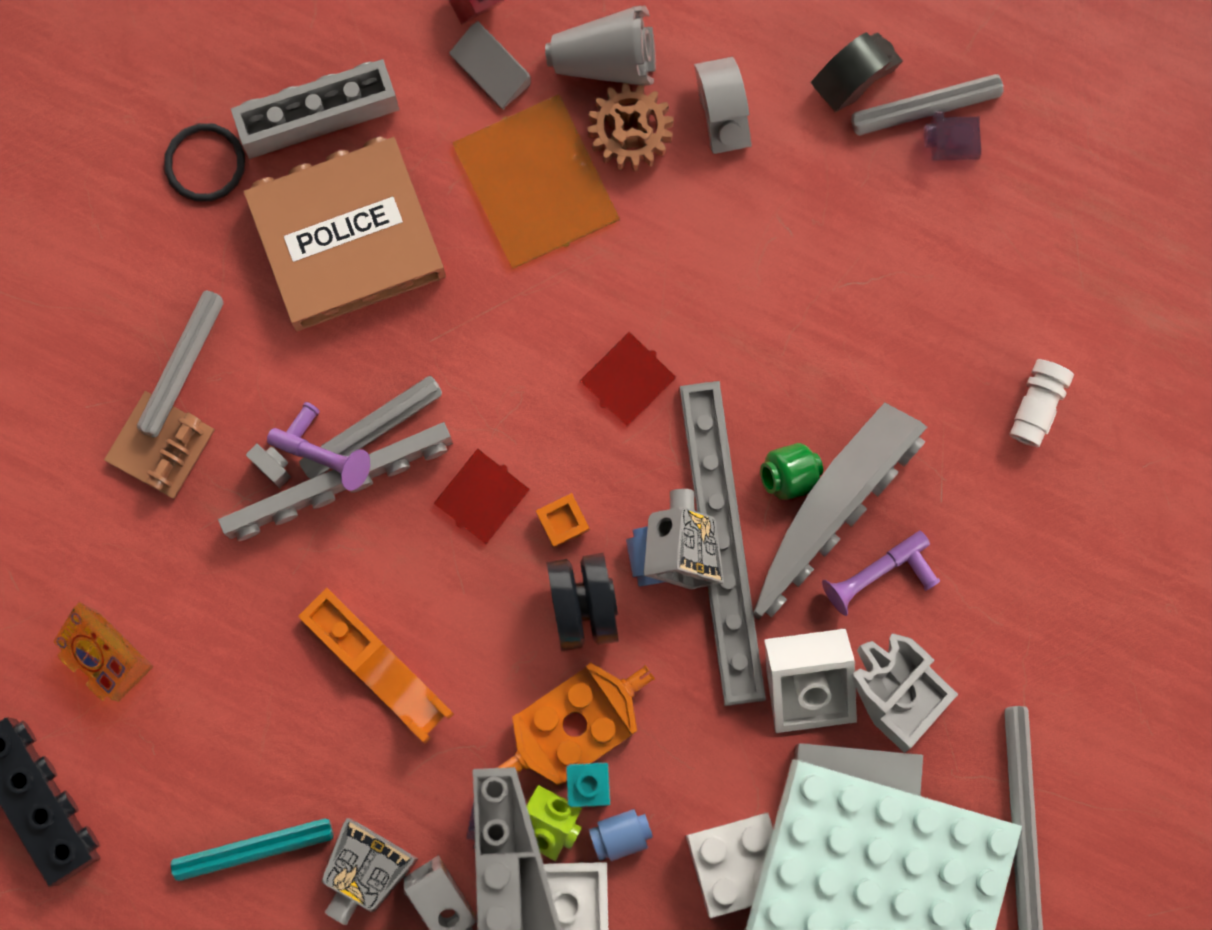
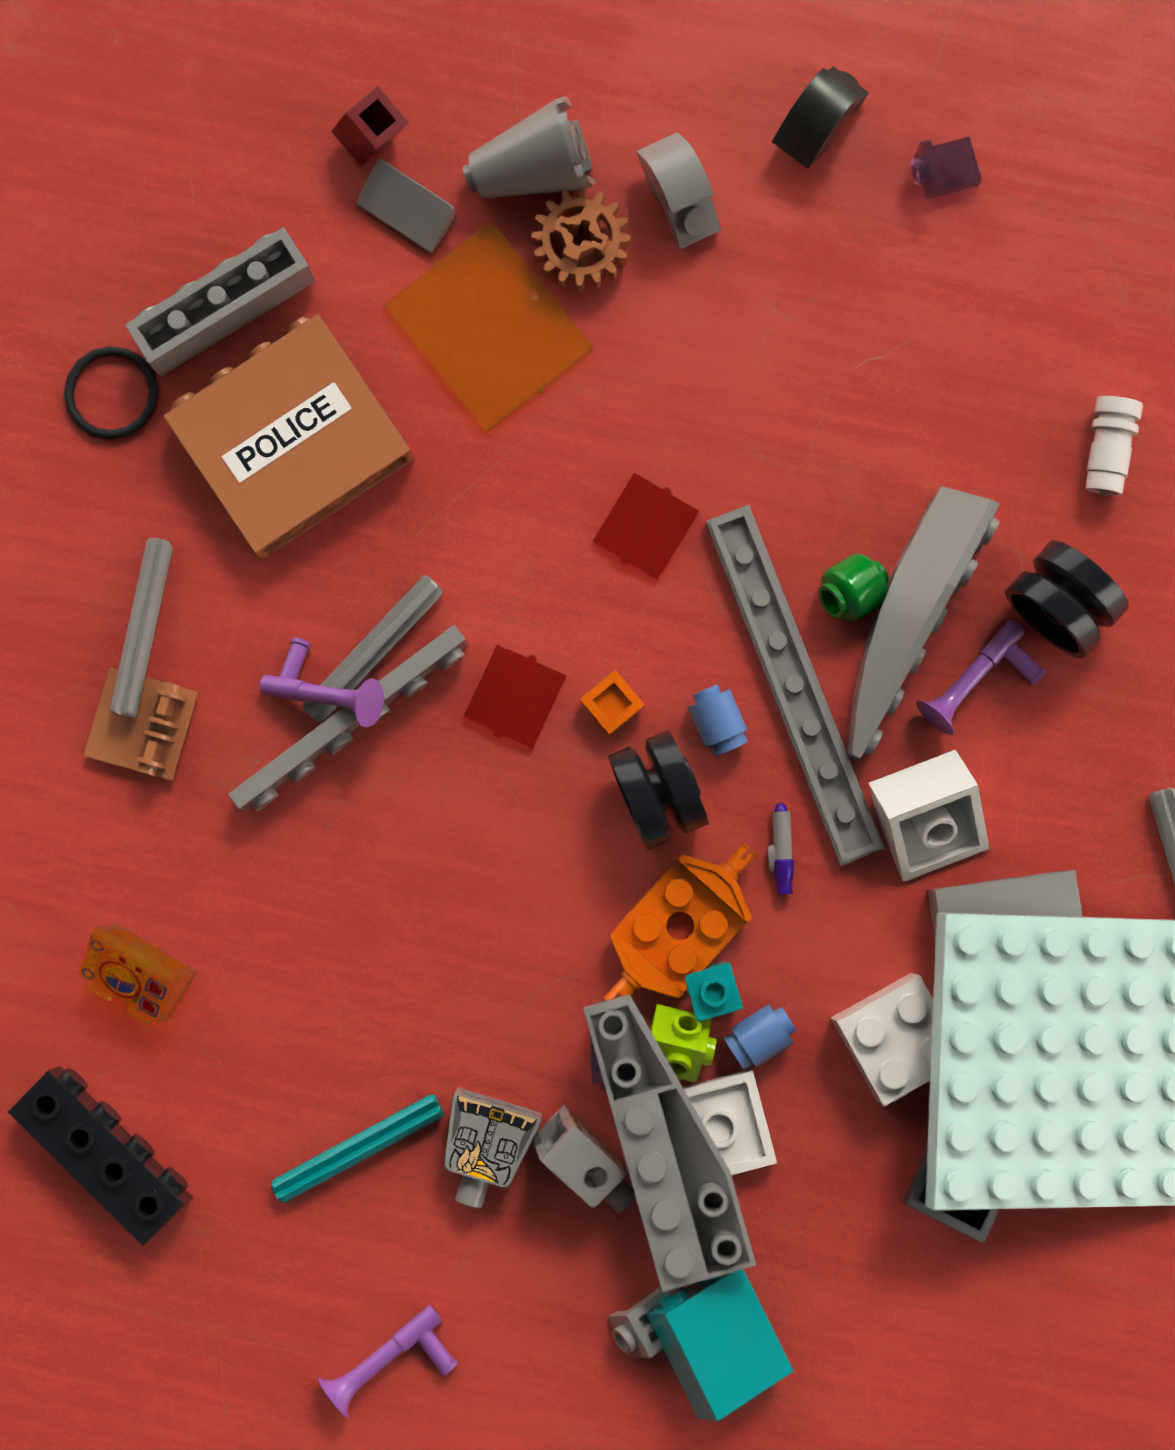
camera: 10 degrees left, 5 degrees up
light grey plate [246,444,291,488] -> none
orange piece [298,588,454,743] -> none
light grey torso [644,489,724,589] -> none
light grey axle [851,74,1004,135] -> none
light grey plate [851,633,958,753] -> none
none -> piece [768,803,794,895]
none -> black wheel [1005,540,1129,659]

